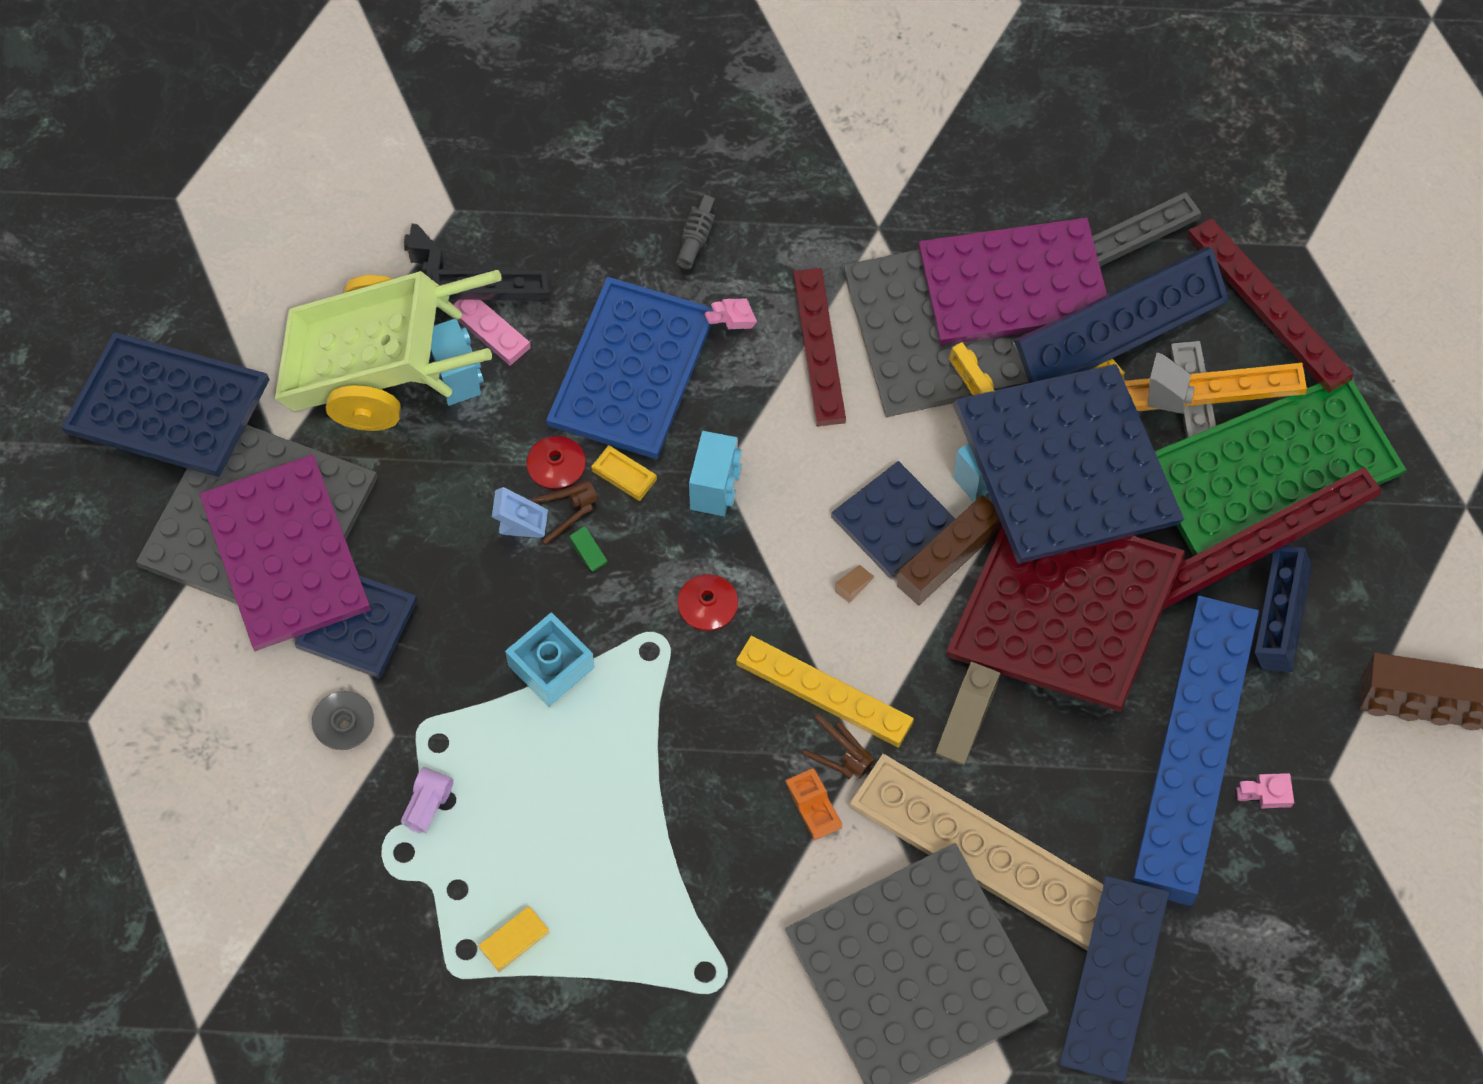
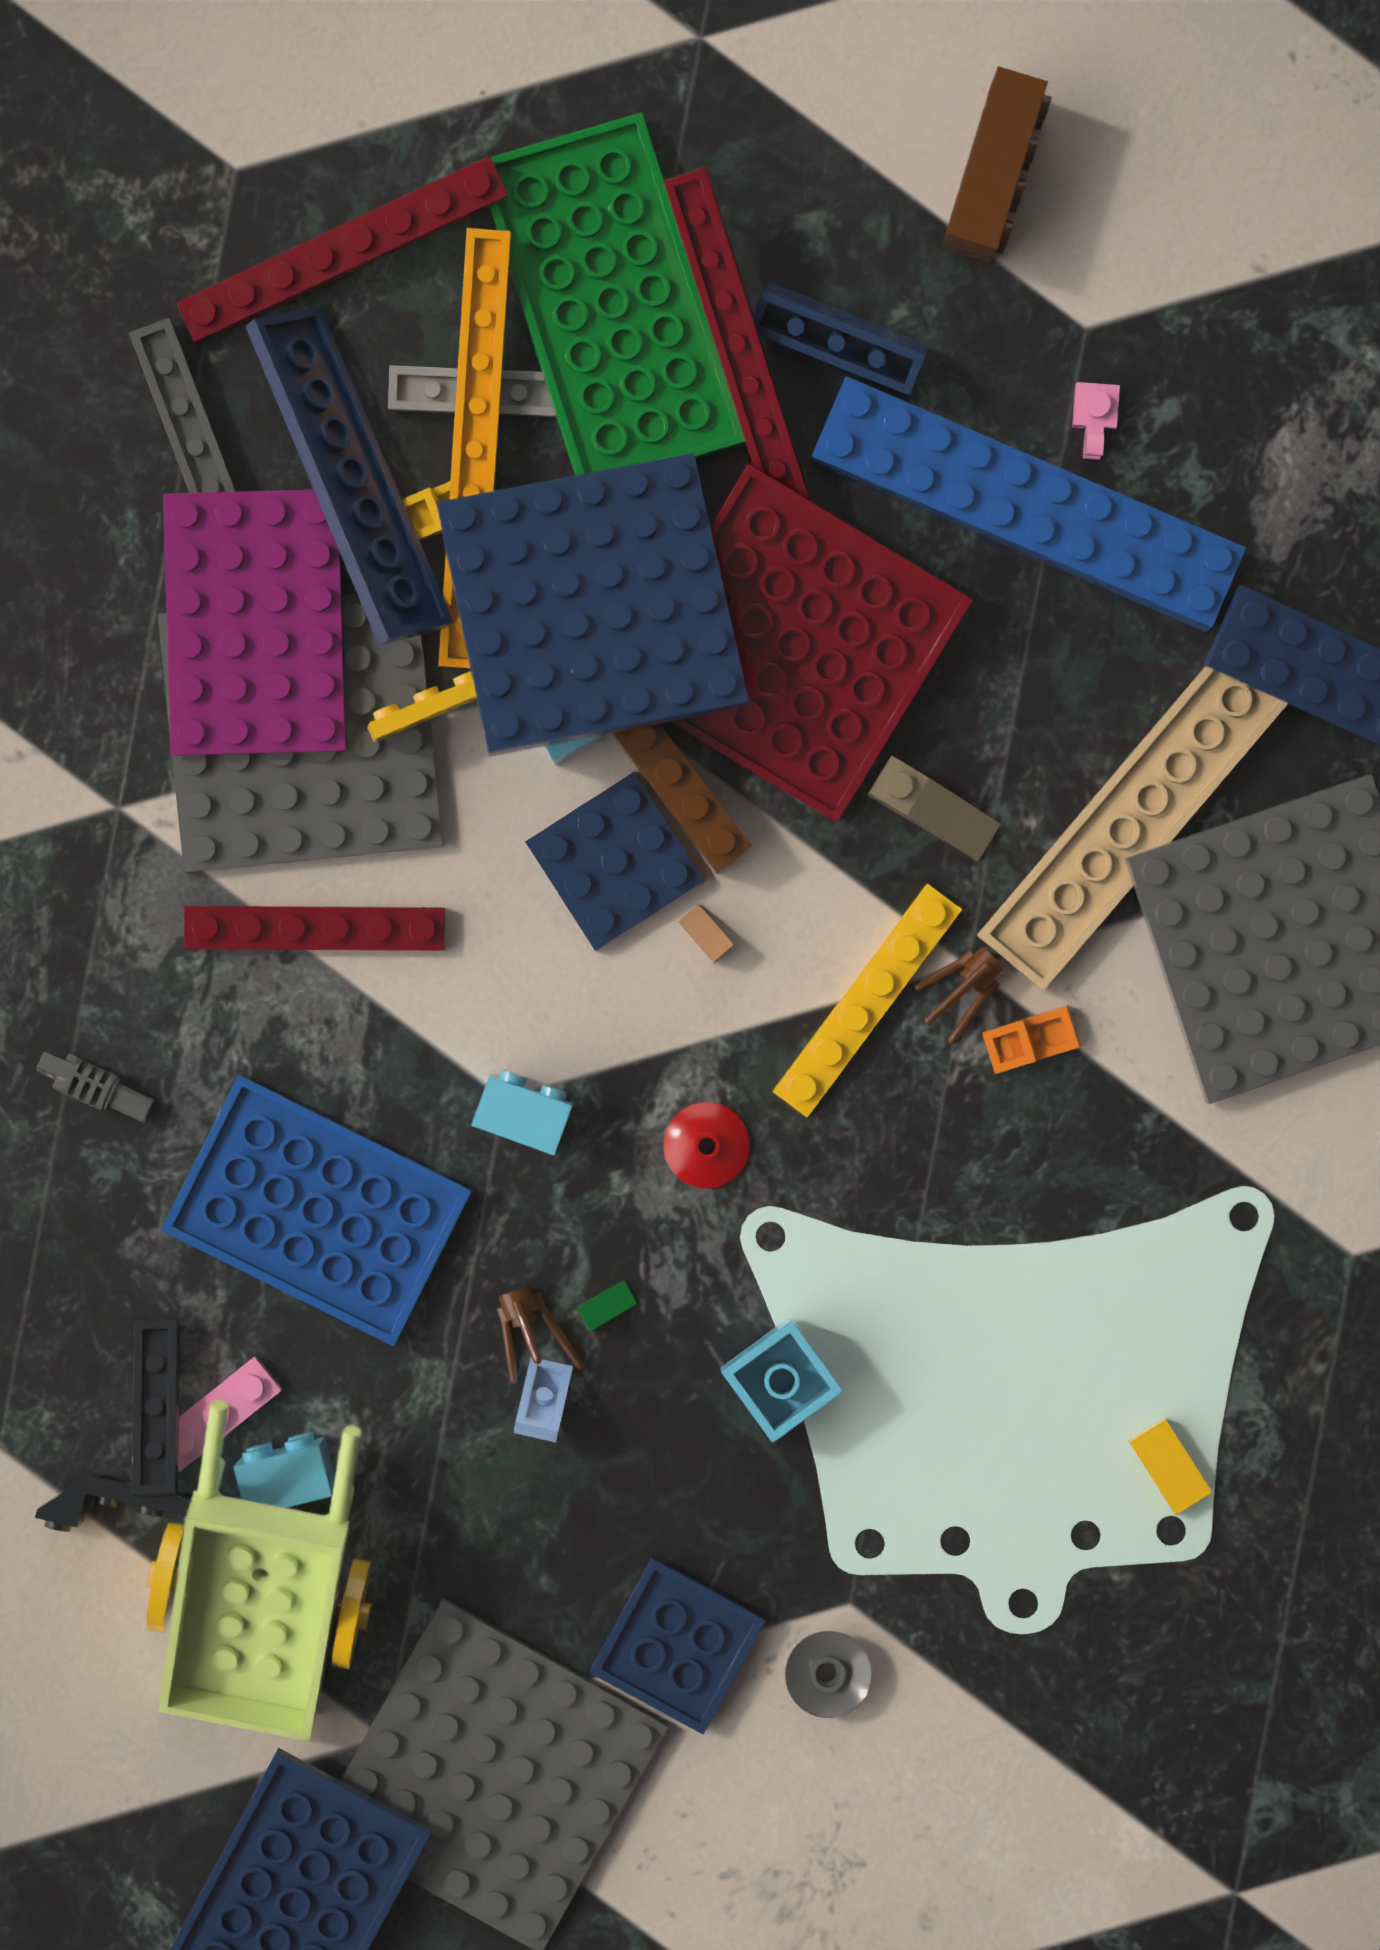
camera: 85 degrees left, 25 degrees up
magenta plate [199,454,371,652] -> none
lavender piece [401,767,454,833] -> none
red dish [527,436,586,490] -> none
yellow tile [591,445,657,501] -> none
bright pink plate [705,298,757,329] -> none
light grey slope [1148,353,1195,414] -> none

